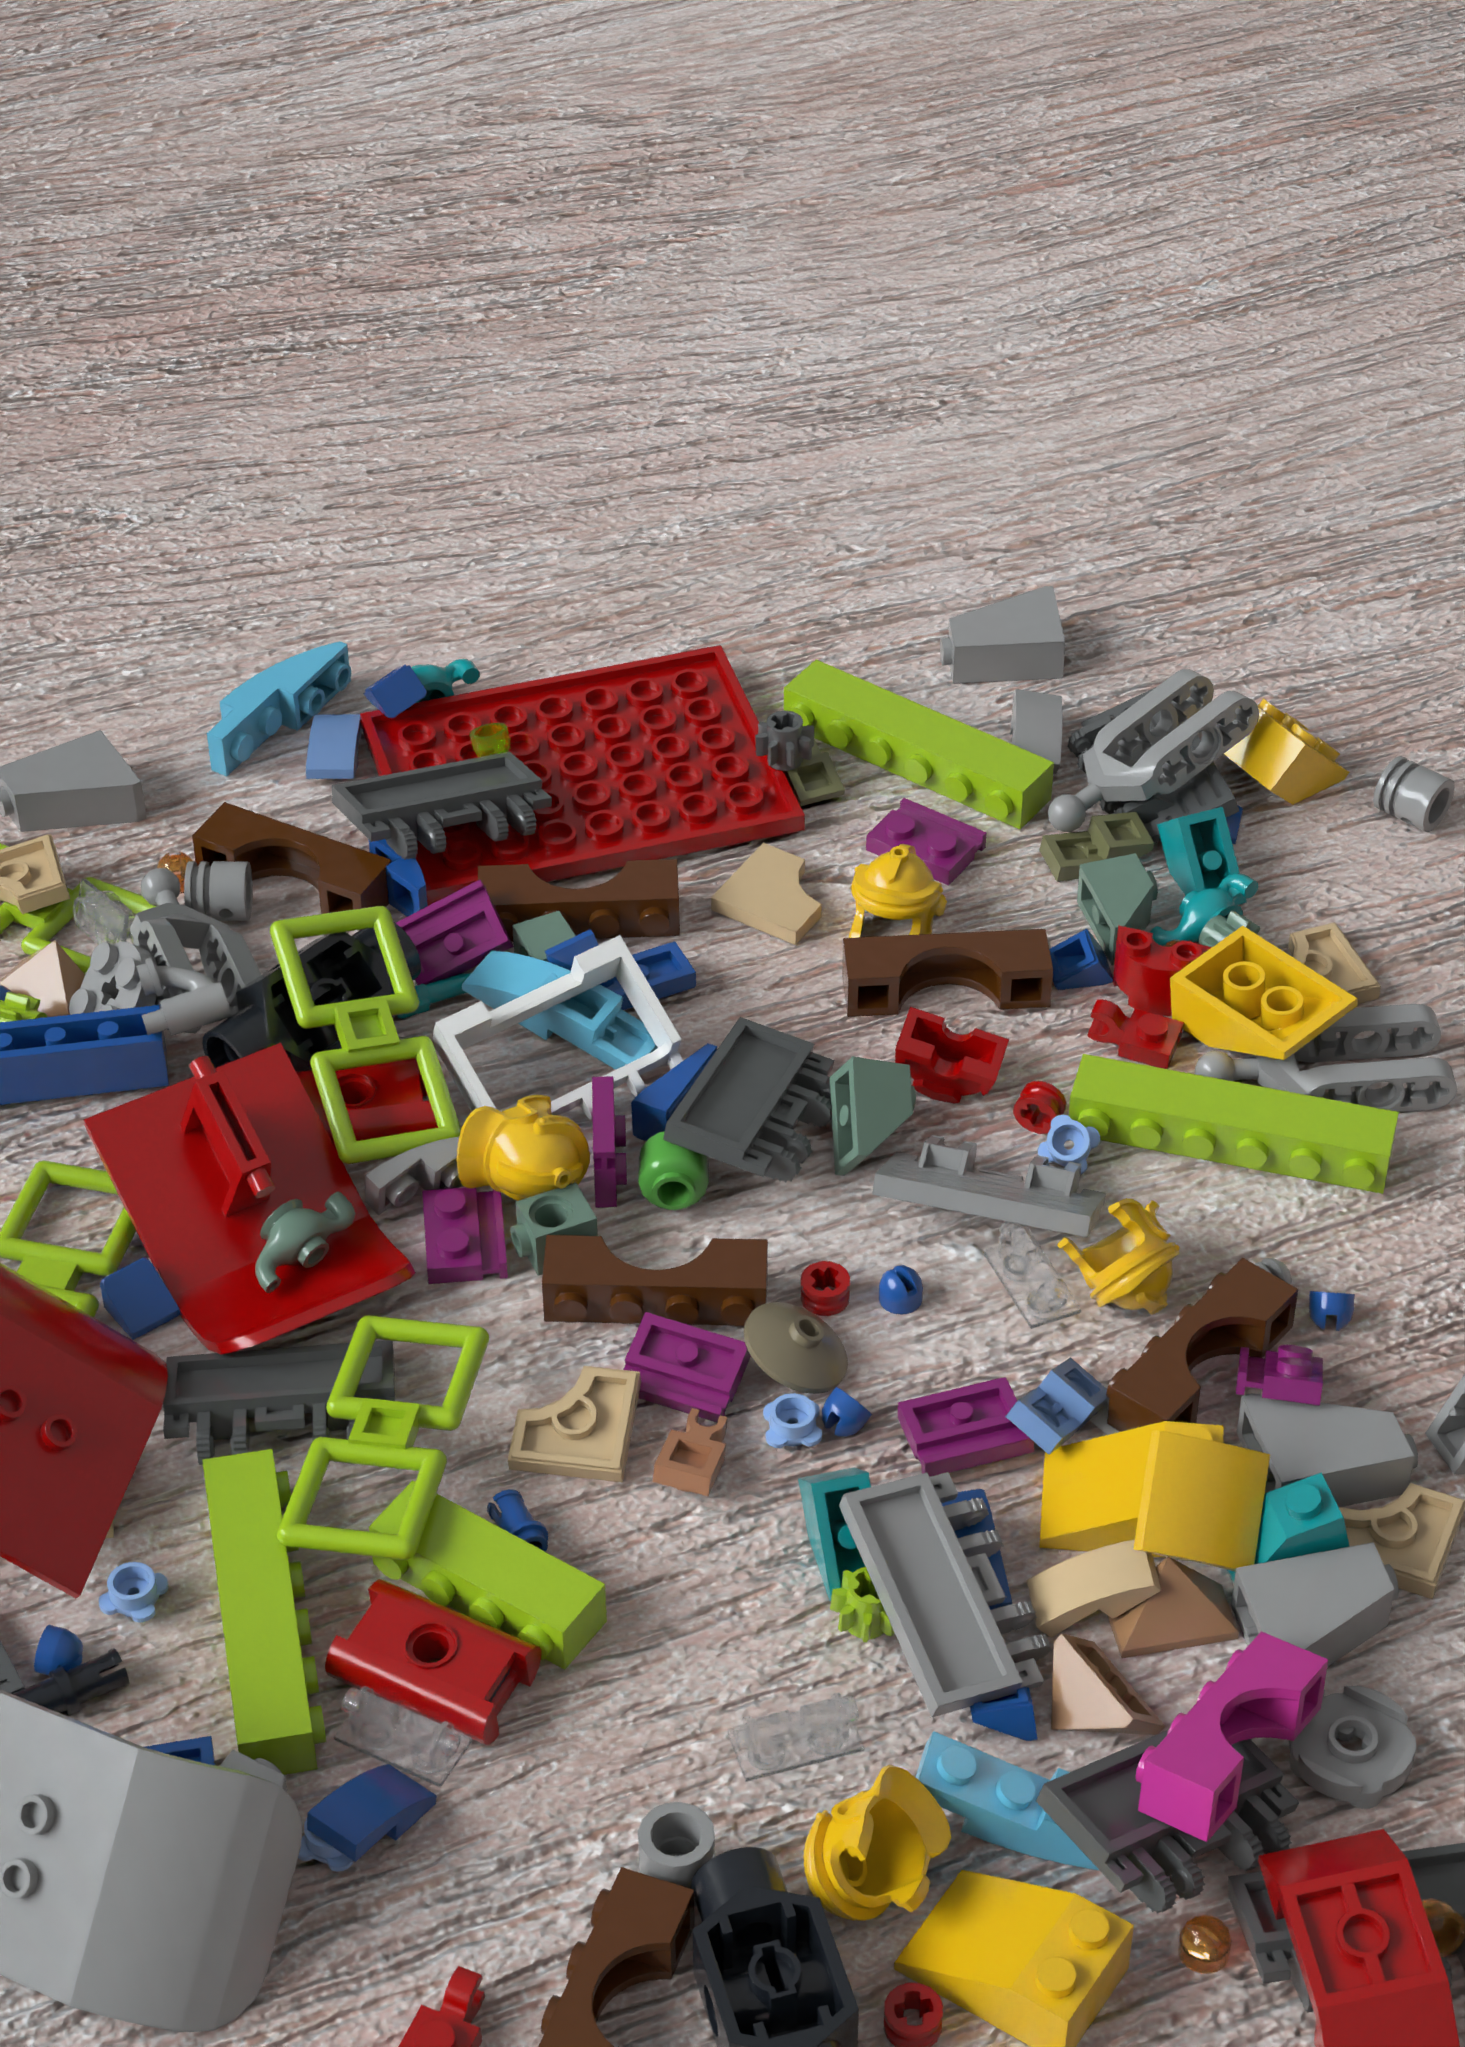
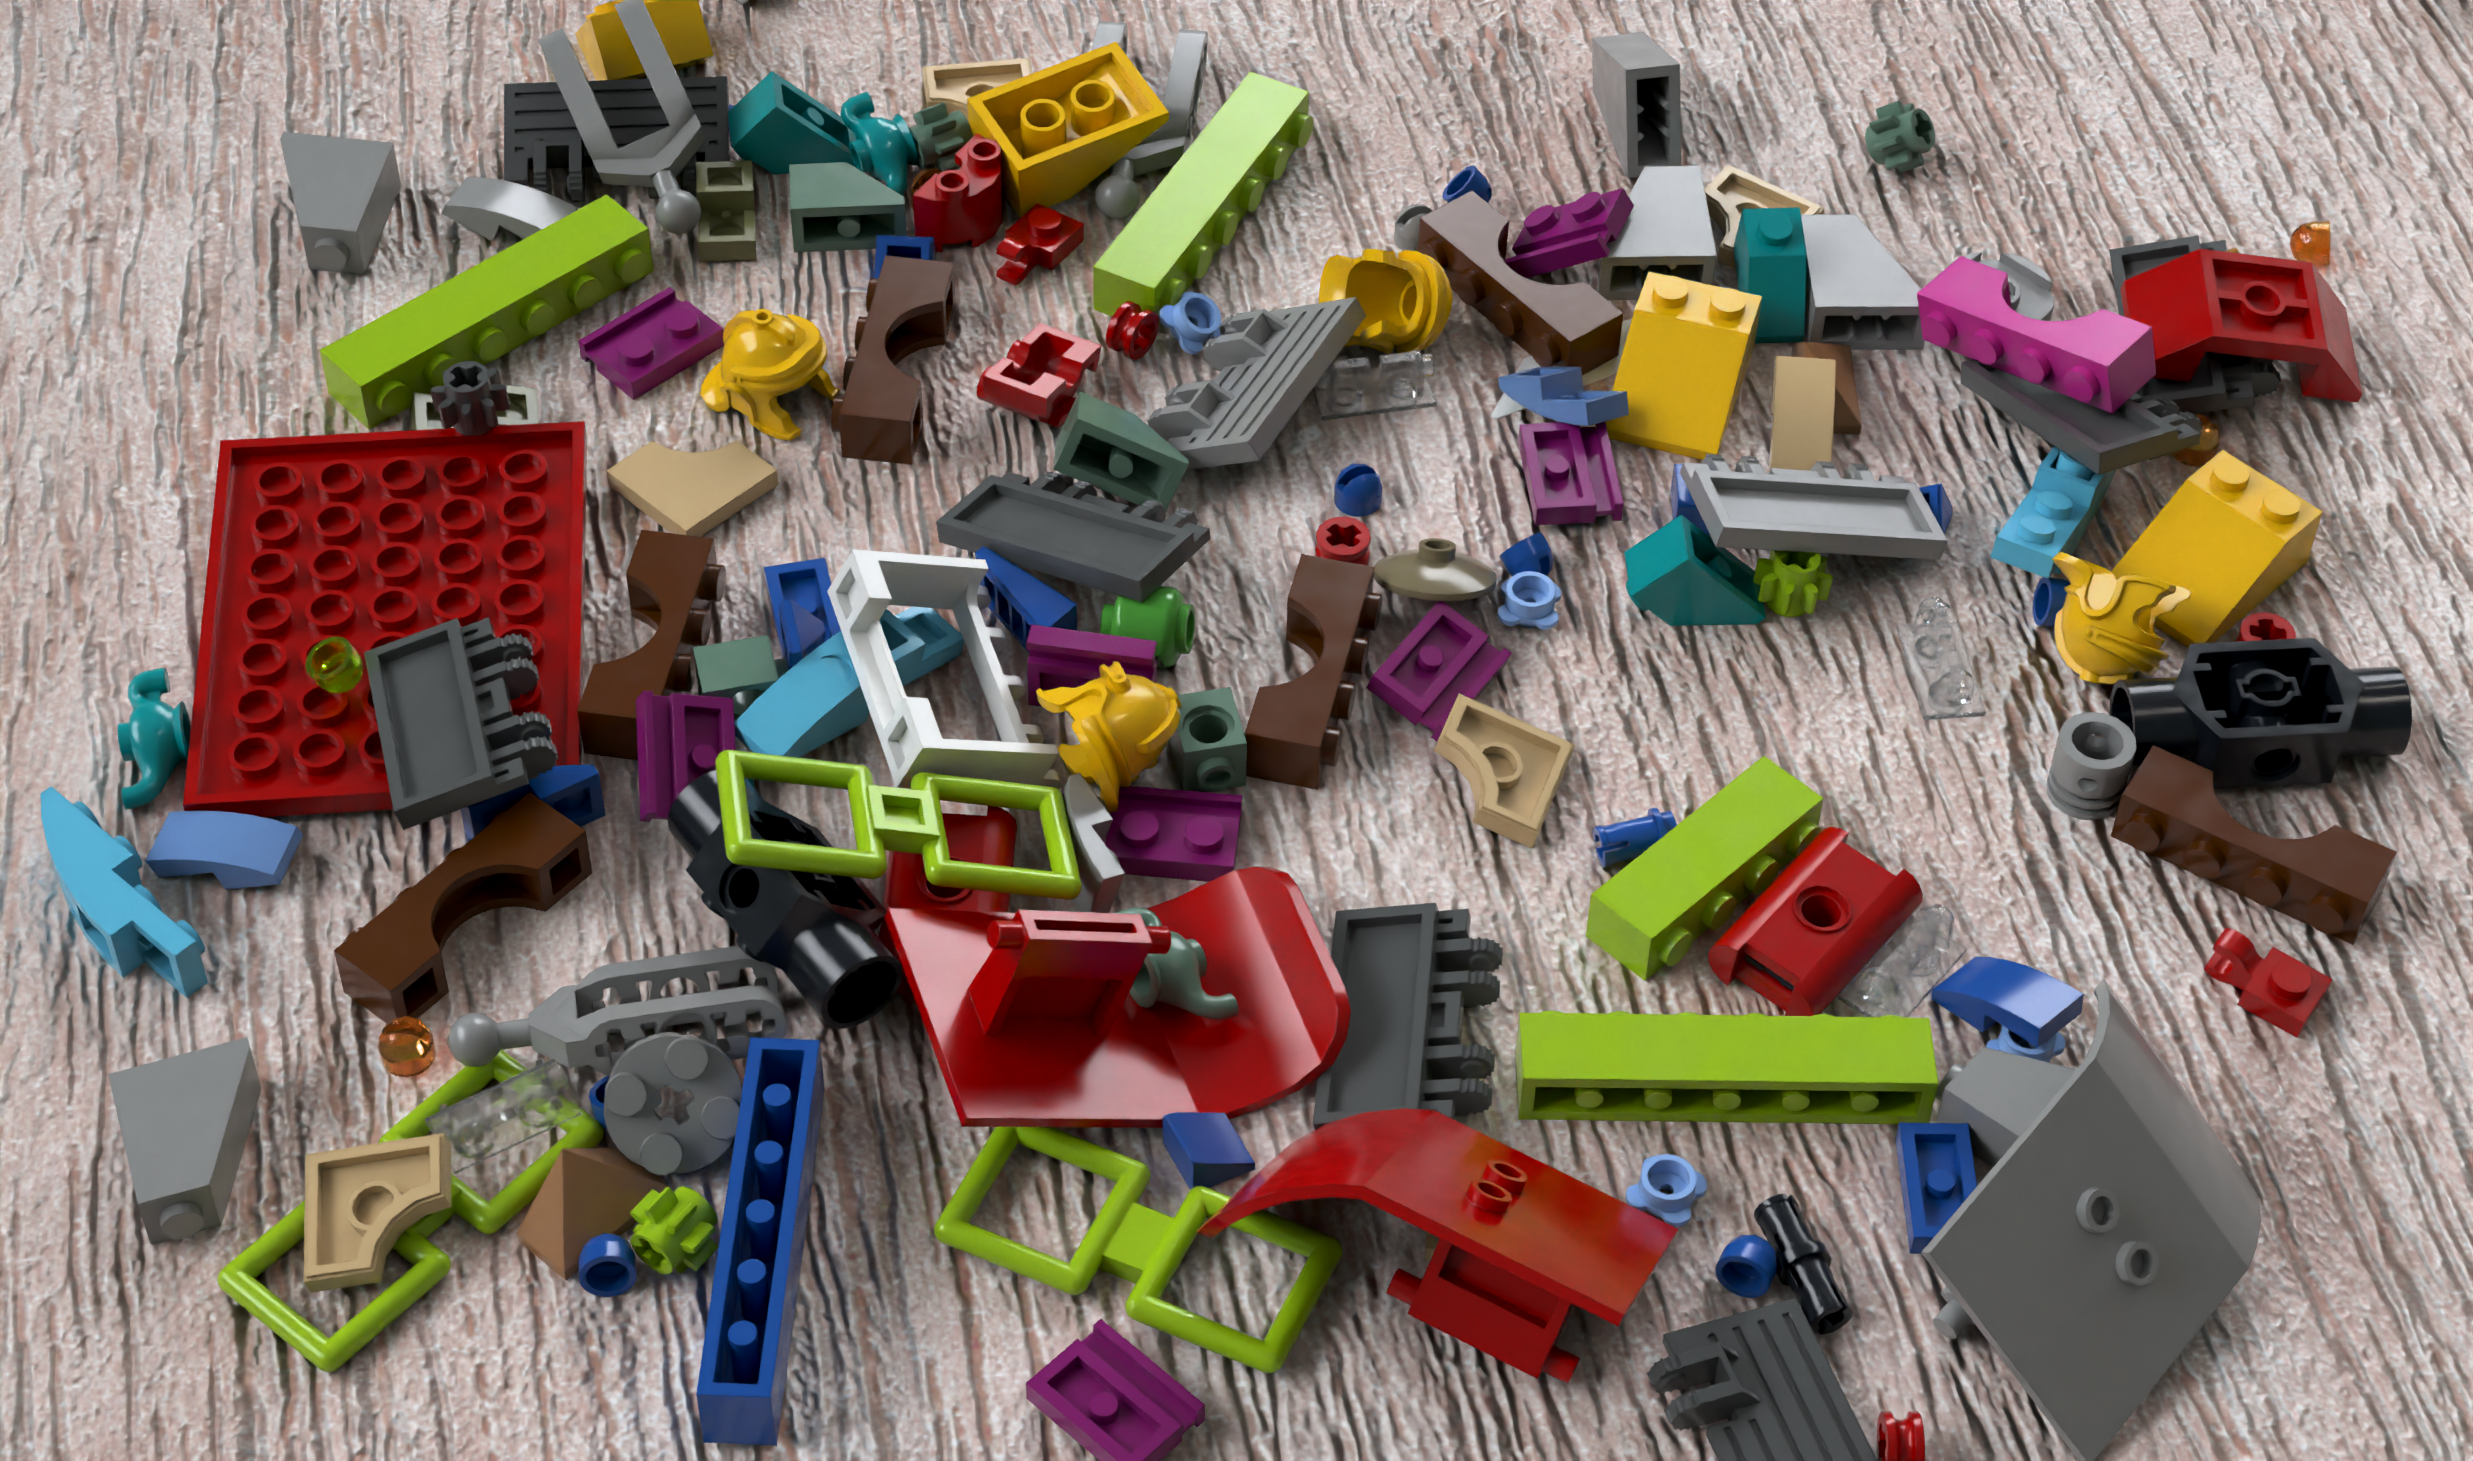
camera: 80 degrees left, 5 degrees up
light grey plant [136,957,232,1036] -> none
light grey piece [184,861,253,921] -> none
lime bar [277,1315,489,1560] -> none
blue slope [363,664,427,718] -> none
nougat plate [653,1408,728,1496] -> none
medium nougat slope [1051,1633,1165,1735] -> none
yellow slope [1133,1430,1270,1572] -> none

